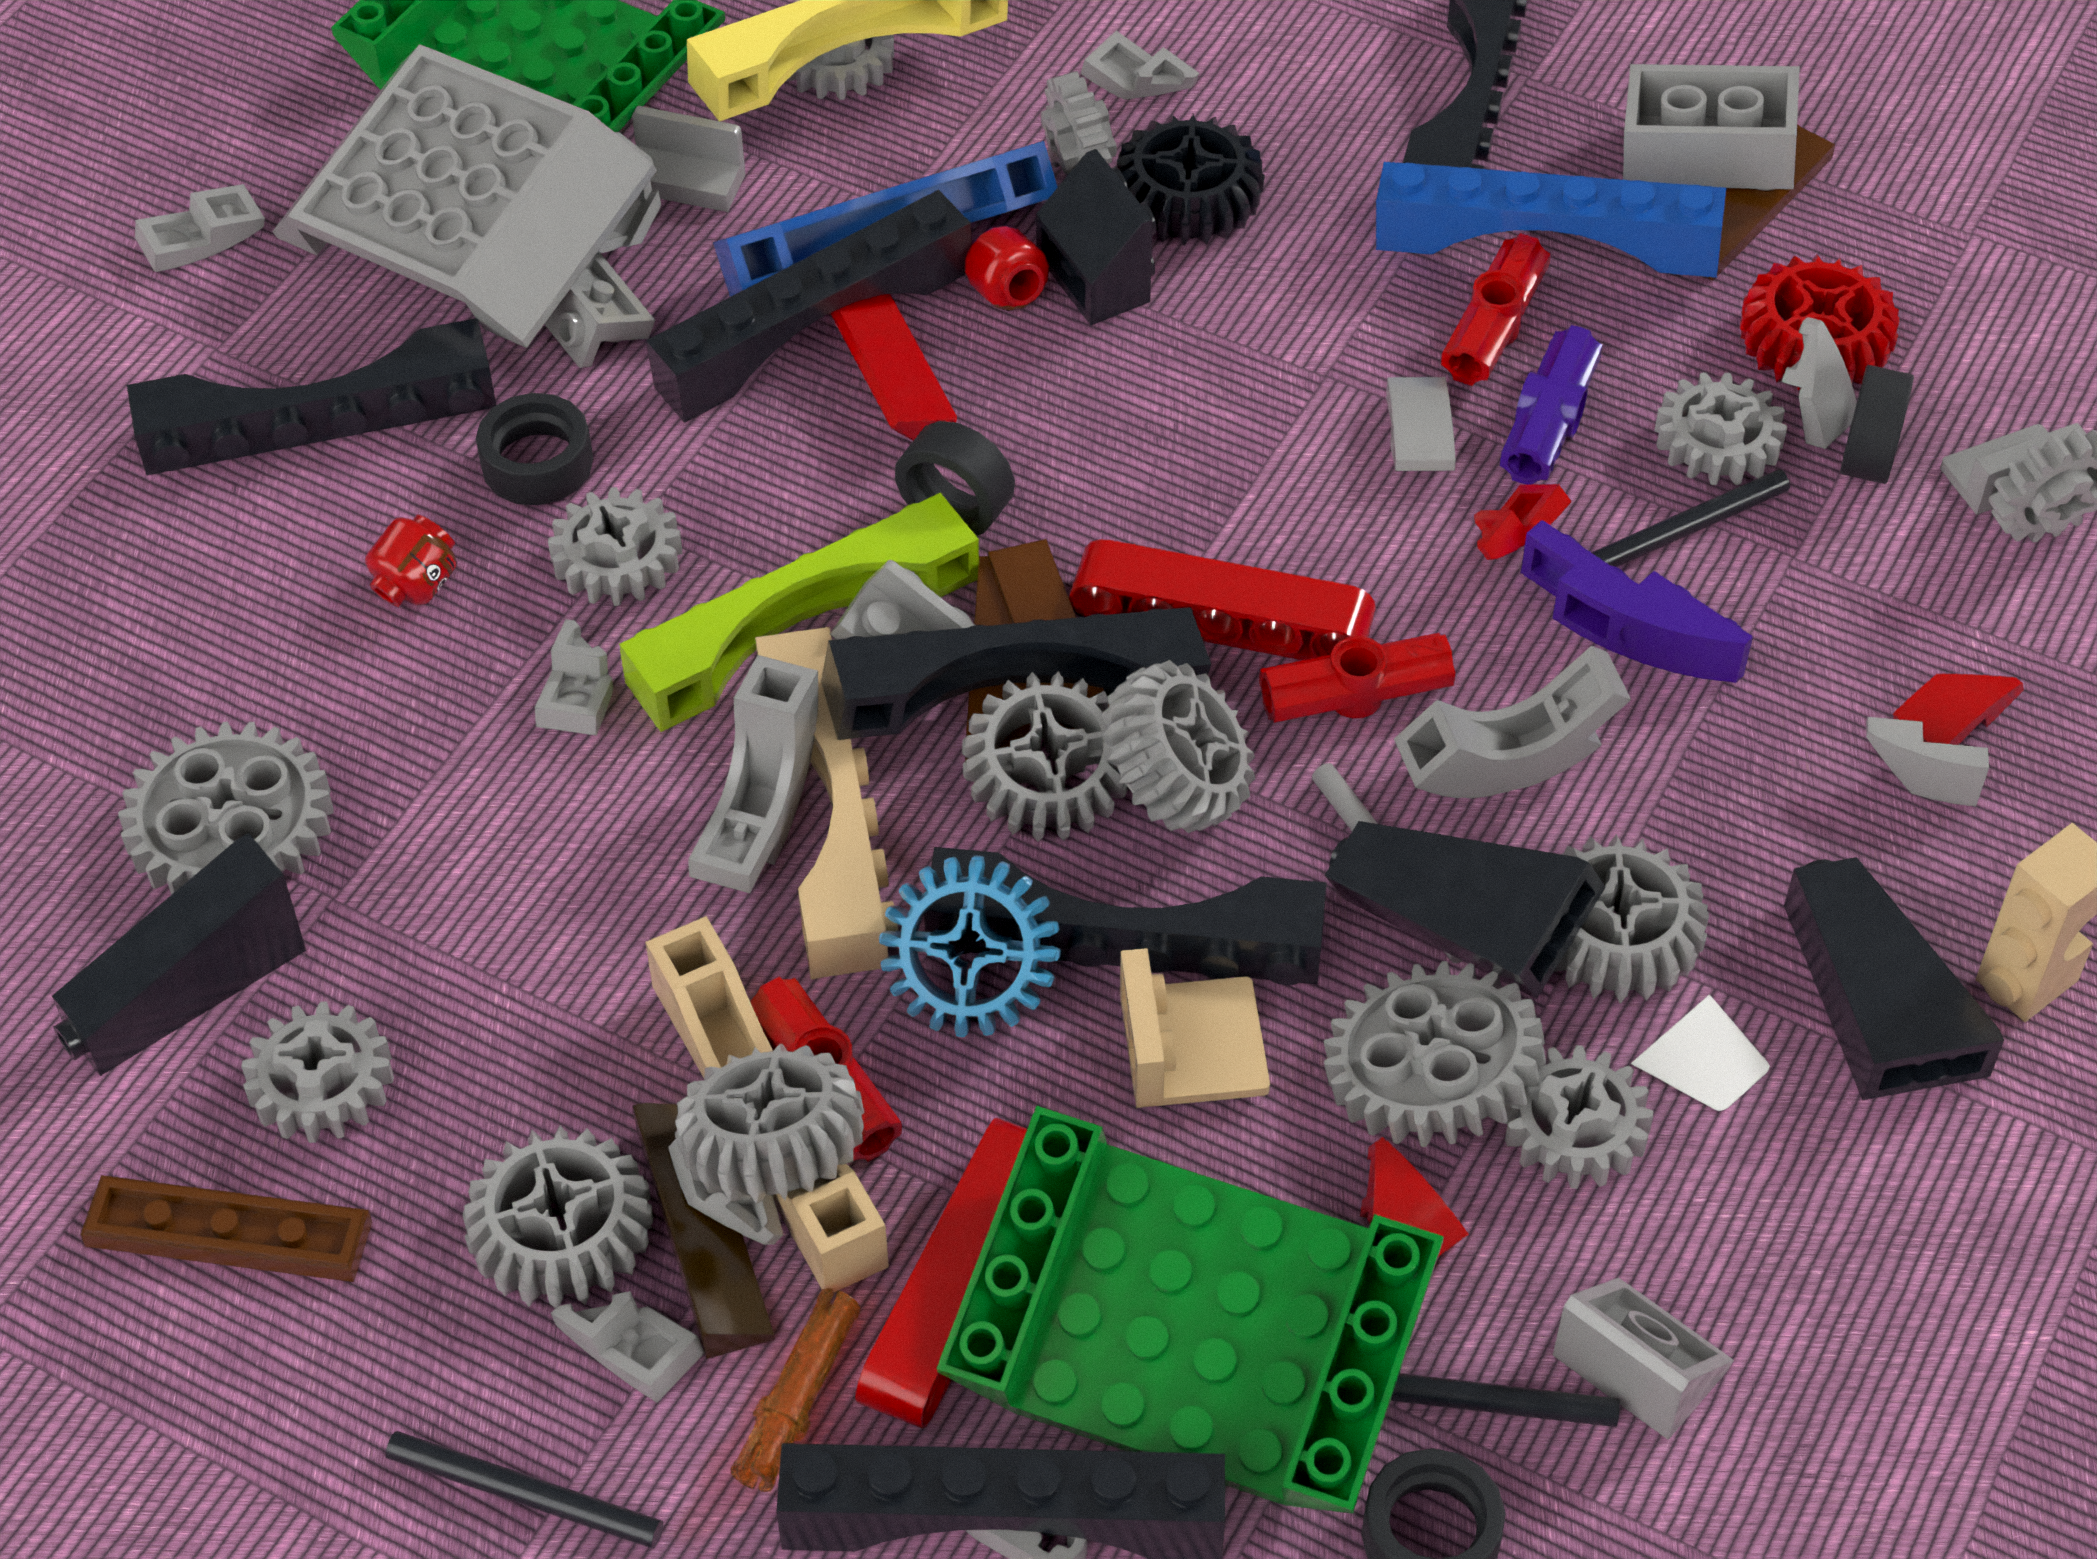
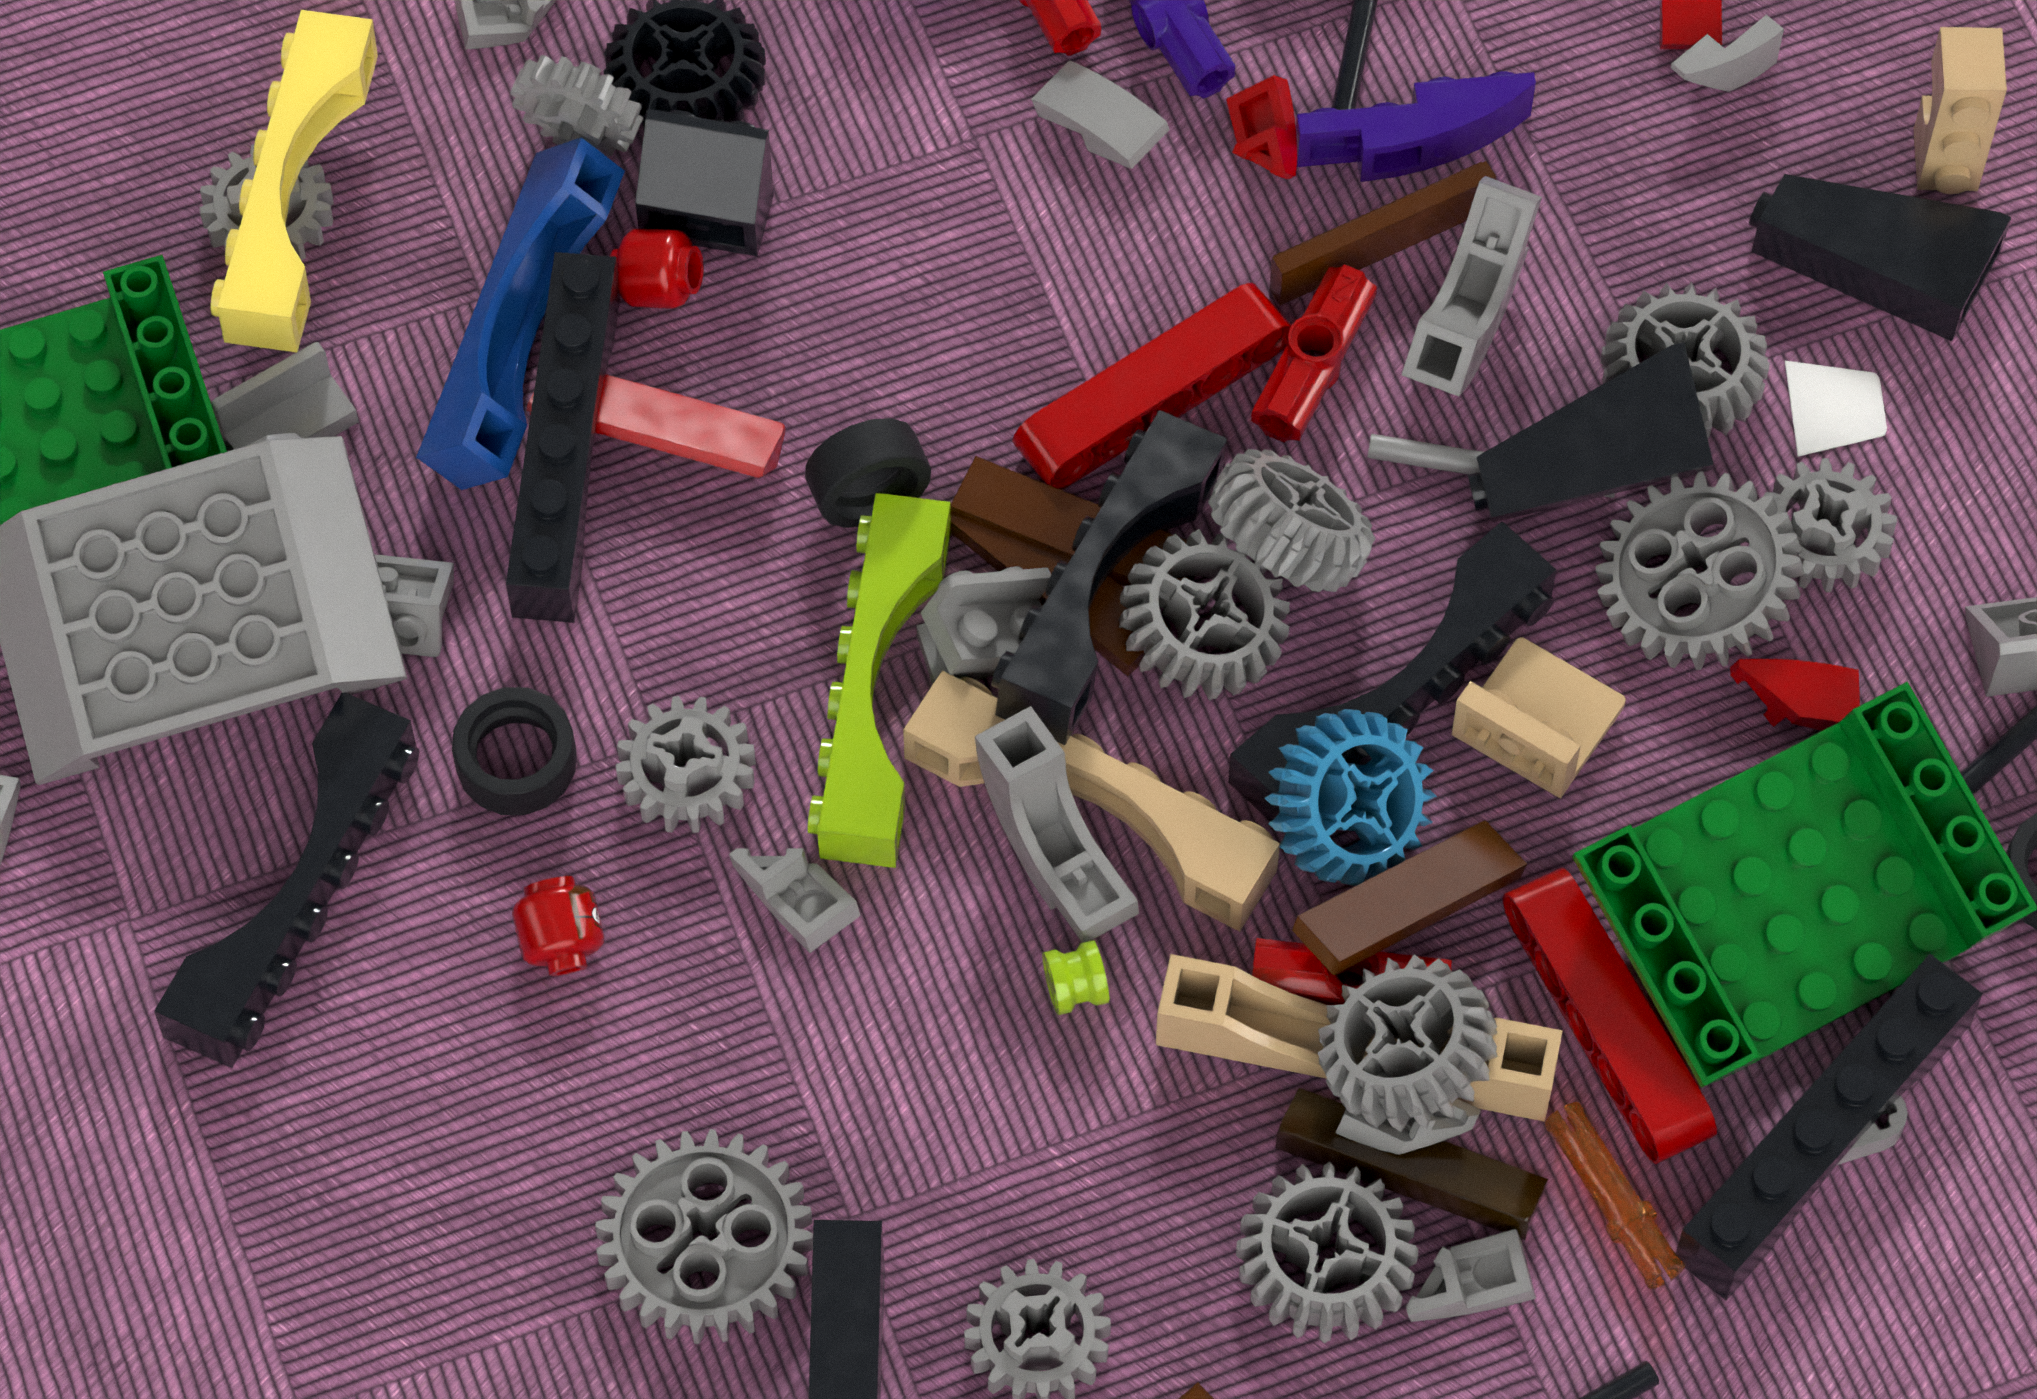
camera: 50 degrees left, 10 degrees up
none -> lime wheel [1042,940,1110,1015]
none -> reddish brown tile [1270,161,1497,306]
none -> reddish brown tile [1292,820,1527,976]

